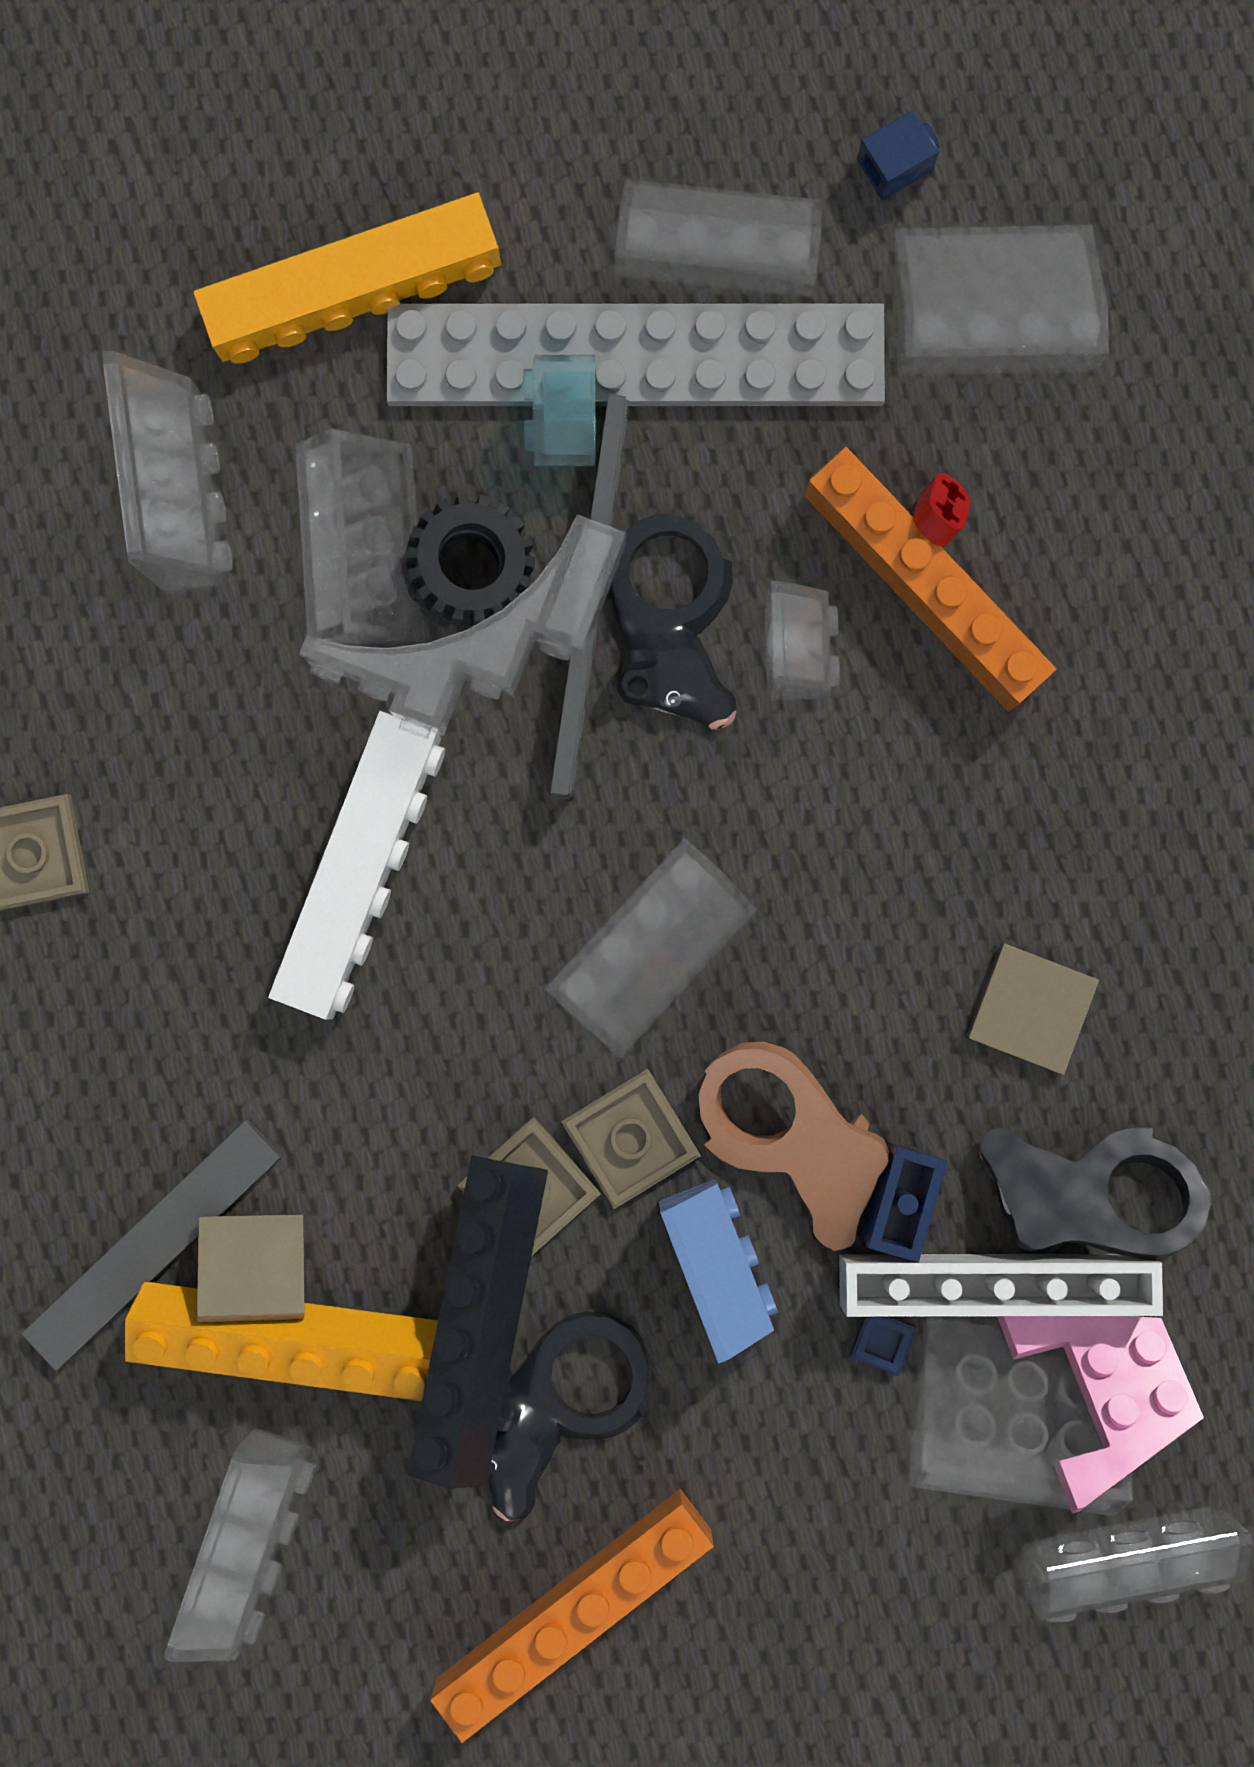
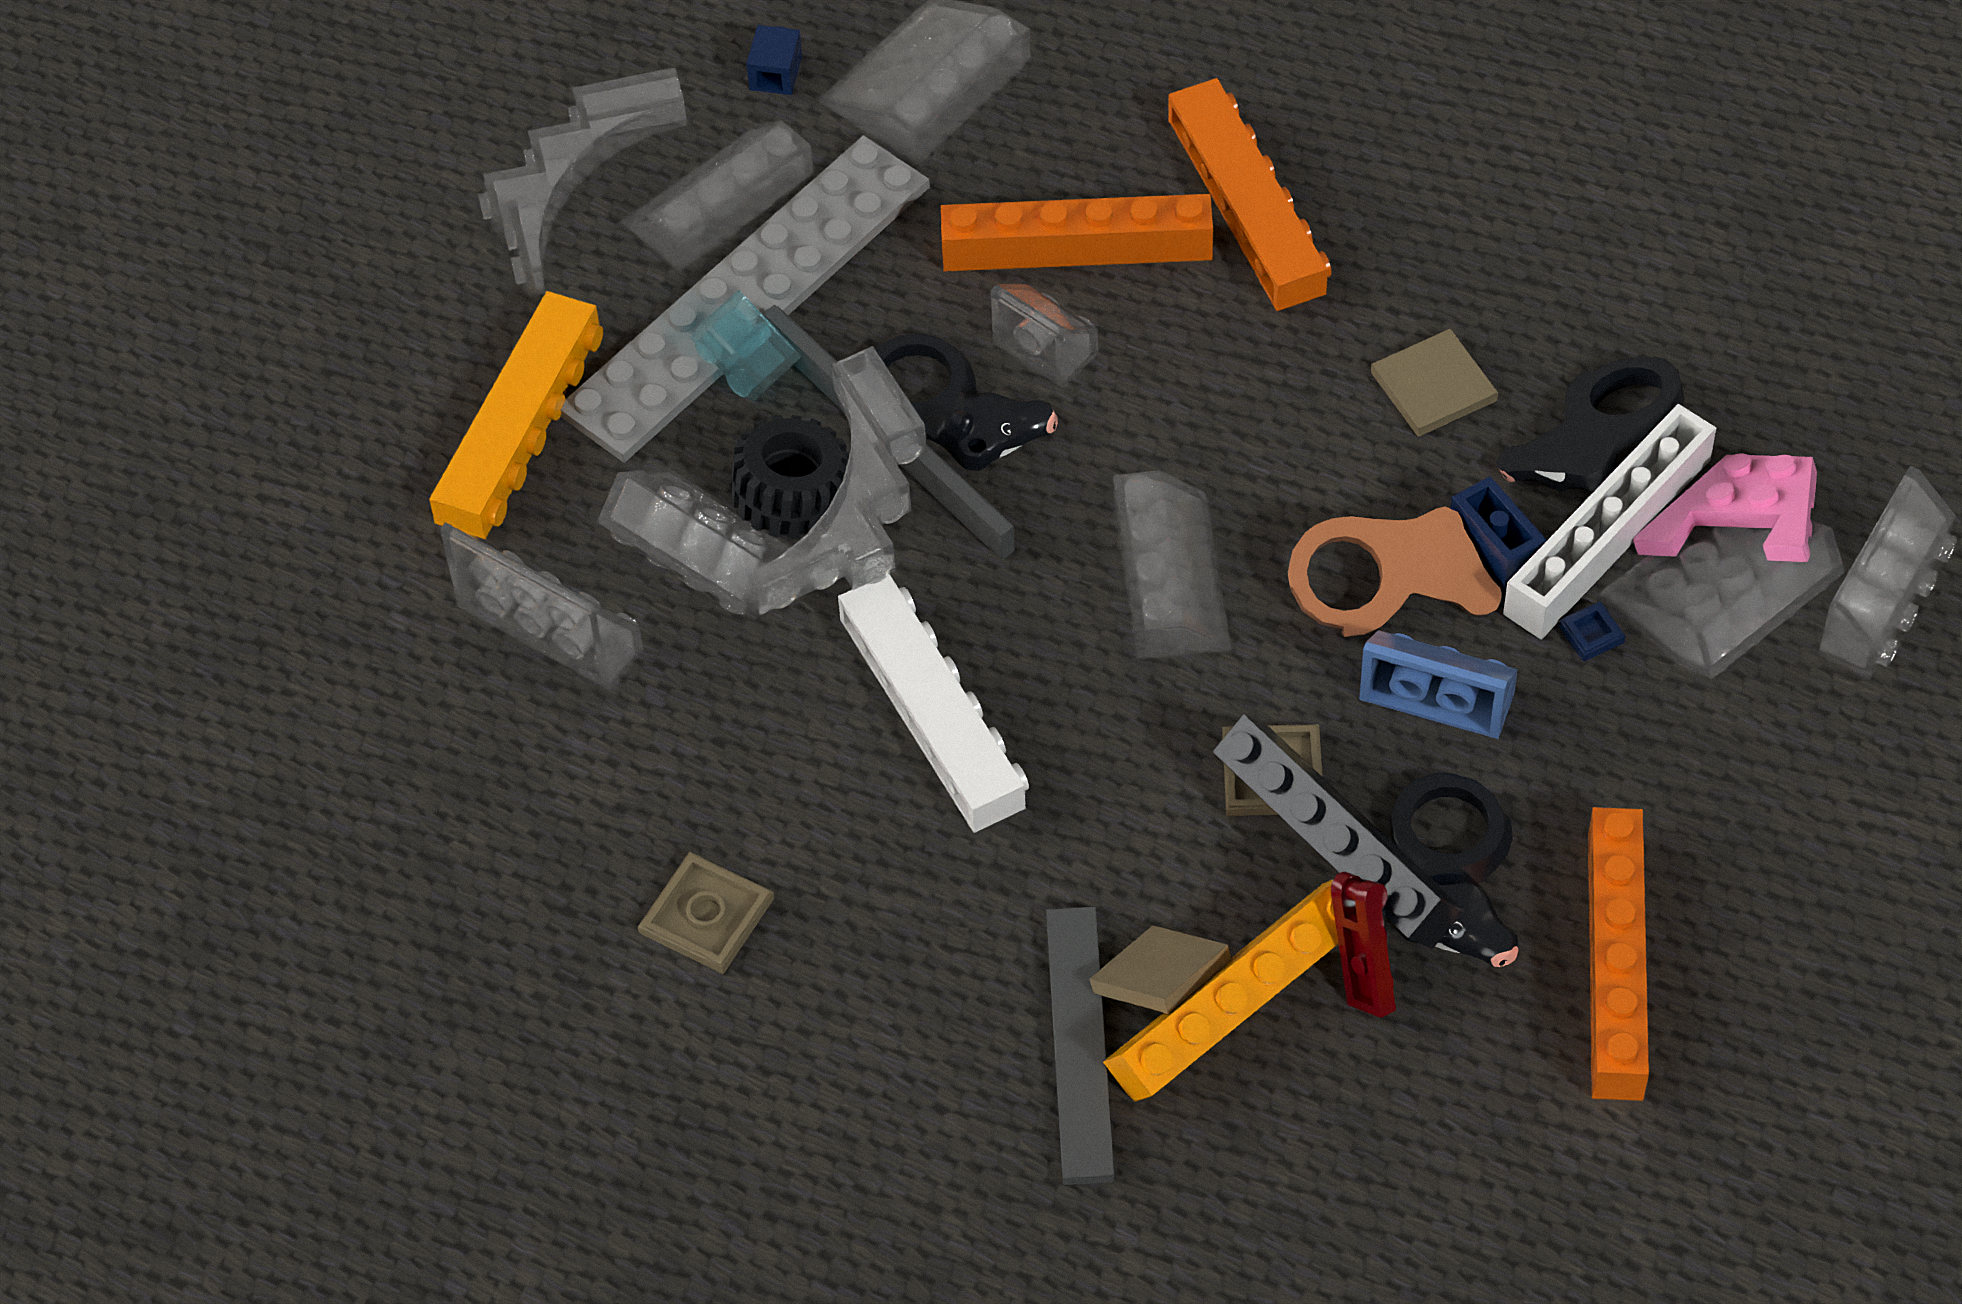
camera: 50 degrees left, 30 degrees down
clear slope [163,1427,316,1662] -> none
dark tan tile [561,1068,701,1209] -> none
red beam [913,473,971,547] -> none
none -> clear arch [478,67,687,298]
none -> orange brick [1168,78,1331,311]
none -> dark red plate [1331,871,1396,1018]

